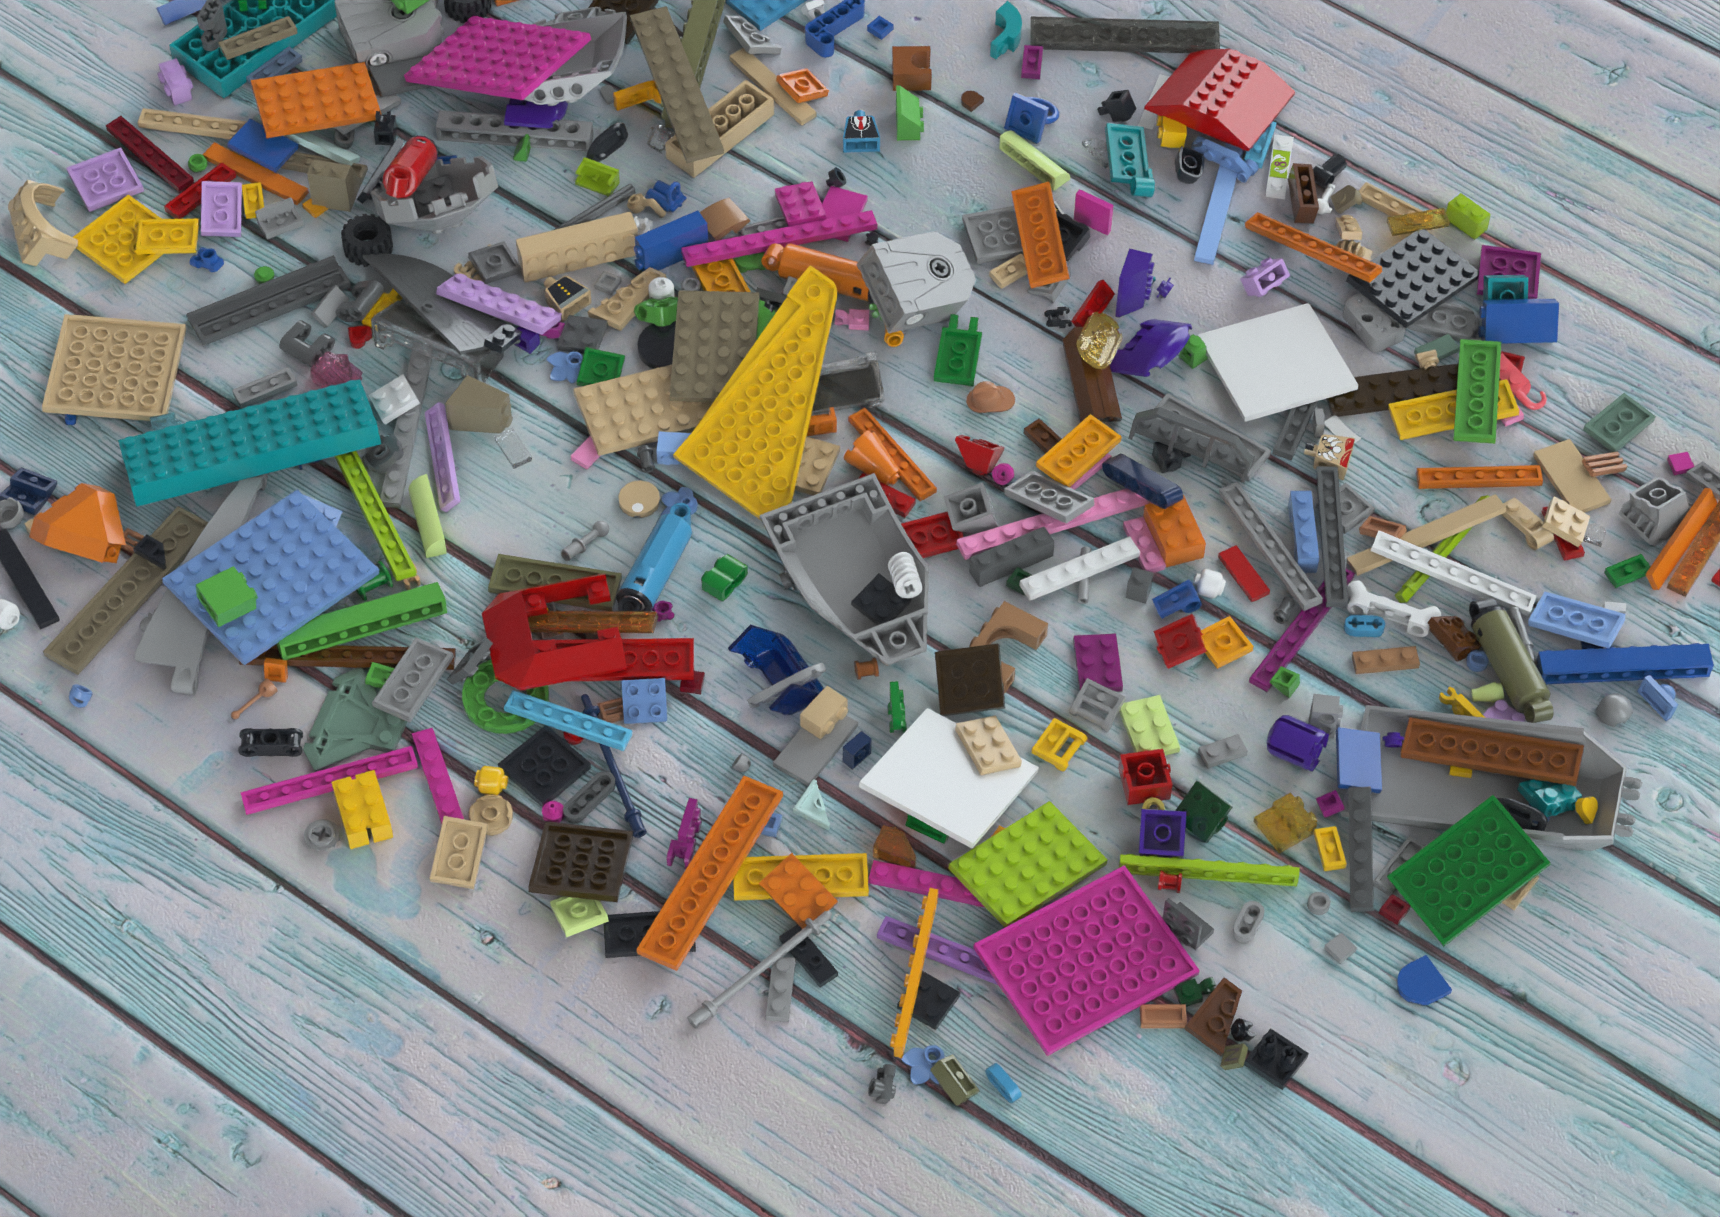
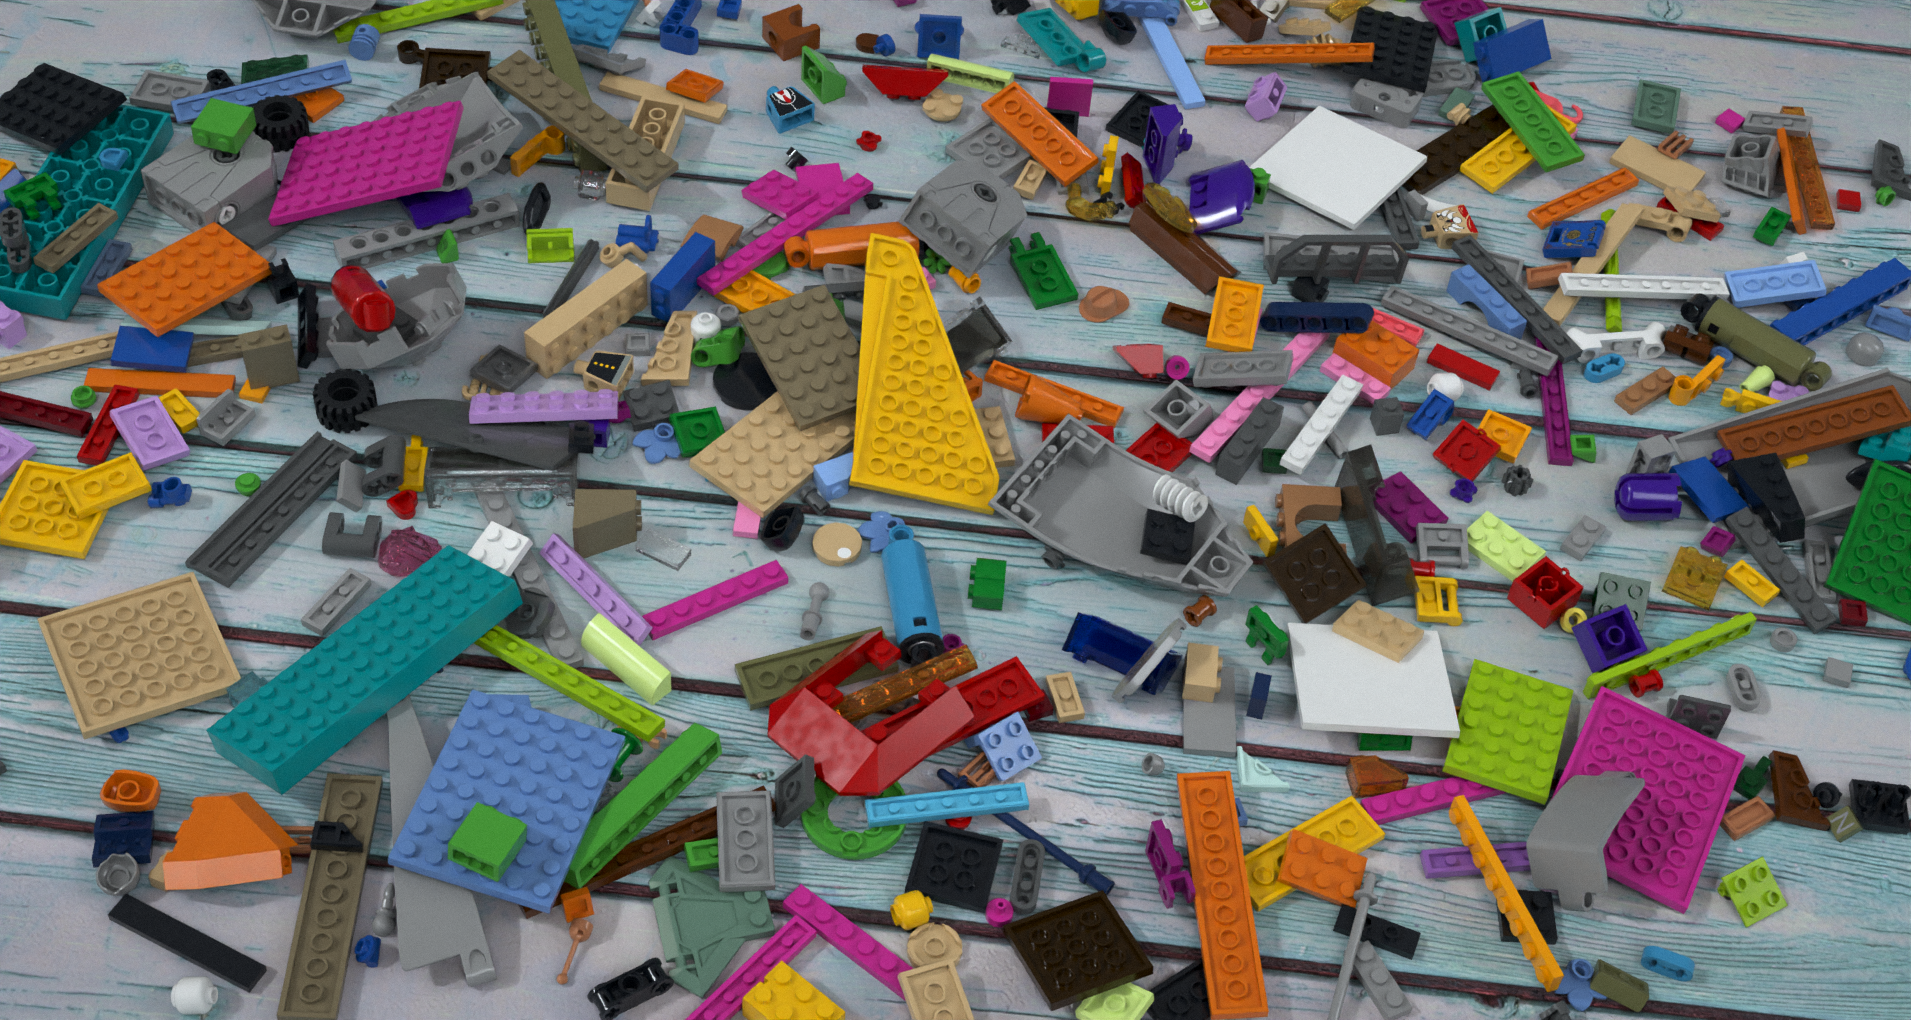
camera: 35 degrees left, 5 degrees down
none -> orange piece [100,769,161,812]
none -> blue plate [355,935,381,968]
none -> dark pink plate [642,560,788,640]
none -> black piece [761,506,805,551]
none -> red plate [856,131,882,152]
none -> red wedge [862,65,948,100]
none -> blue tile [873,34,895,57]
none -> tan piece [922,88,963,121]
none -> tan plate [1045,672,1085,723]
none -> clear yellow arm [1065,183,1117,221]
none -> yellow plate [1097,135,1119,197]
none -> black tile [1105,90,1169,147]
none -> yellow plate [1243,505,1279,558]
none -> clear smoke windscreen [1335,444,1420,606]
none -> coral tile [1372,308,1425,347]
none -> red bush [1406,558,1435,580]
none -> dark purple plate [1450,478,1478,503]
none -> dark grey gear [1501,465,1534,496]
none -> light grey panel [1526,770,1645,912]
none -> blue container [1542,220,1606,258]
none -> light orange plate [1668,355,1726,406]
none -> lime hinge [1717,856,1788,927]
none -> black wedge [1728,453,1805,543]

